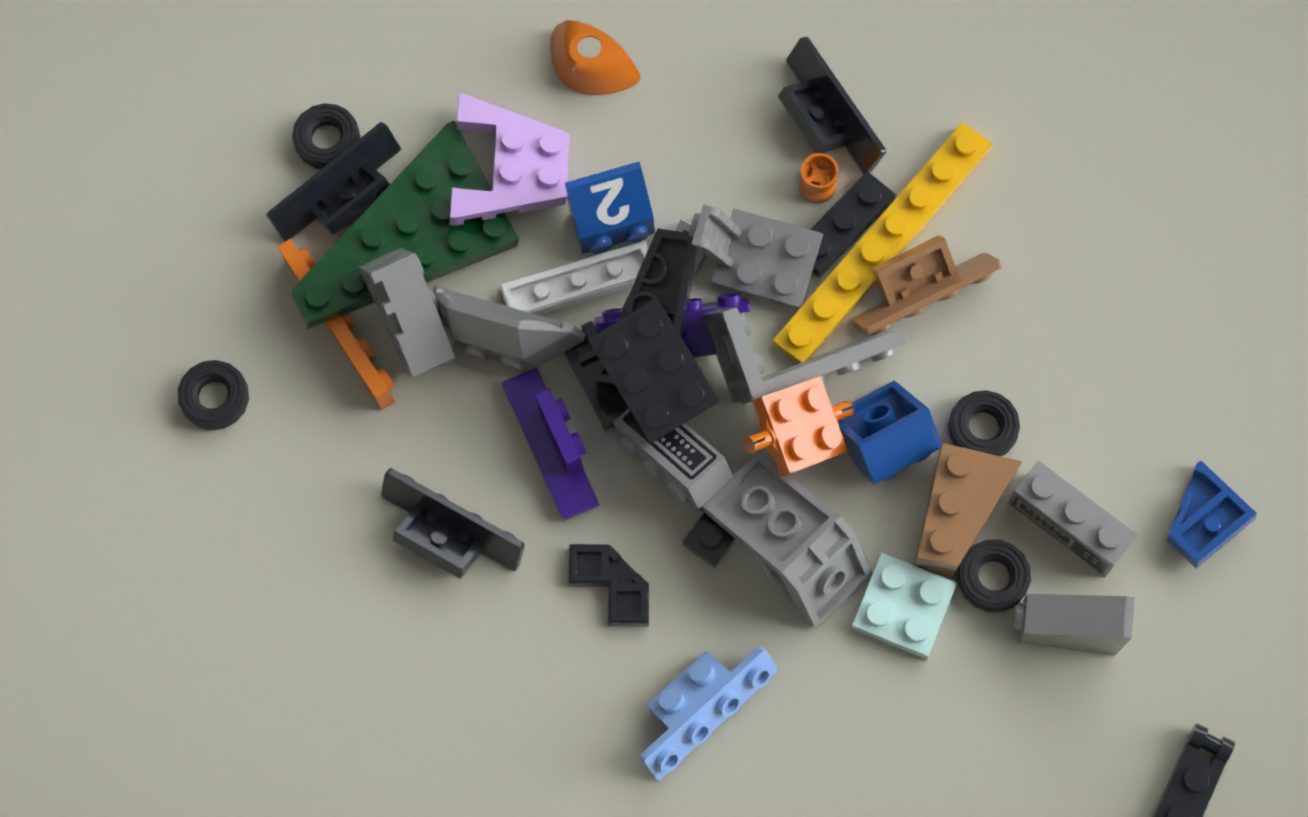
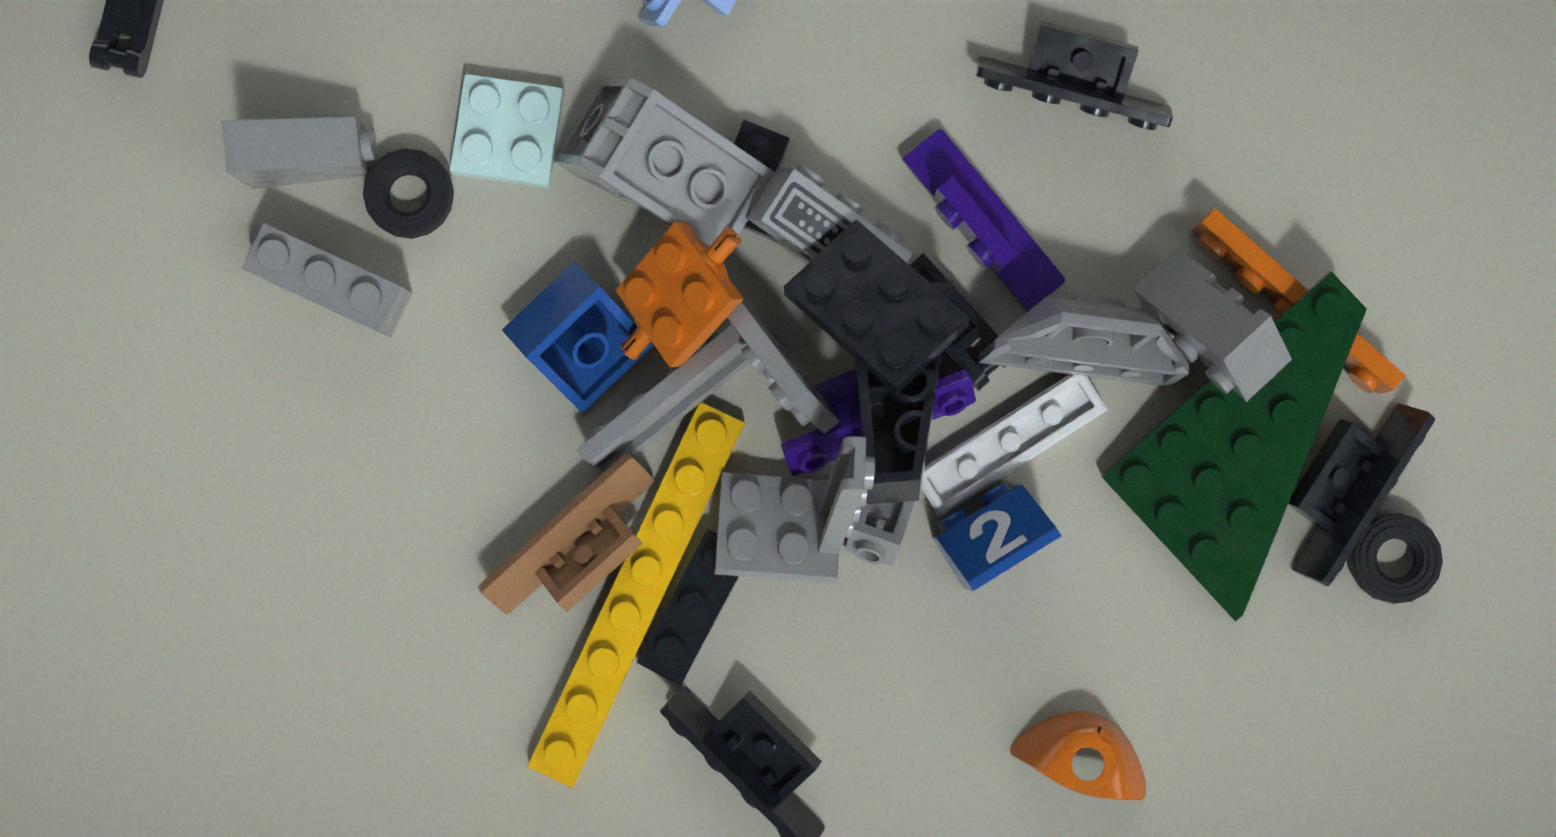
camera: 160 degrees right, 15 degrees up
black tyre [177,360,249,430] -> none
lavender wing [449,93,569,226] -> none
black tile [569,544,649,626] -> none
orange wheel [799,153,839,204] -> none
medium nougat wedge [914,443,1022,578] -> none
black tyre [948,390,1020,457] -> none
blue wing [1167,460,1257,568] -> none

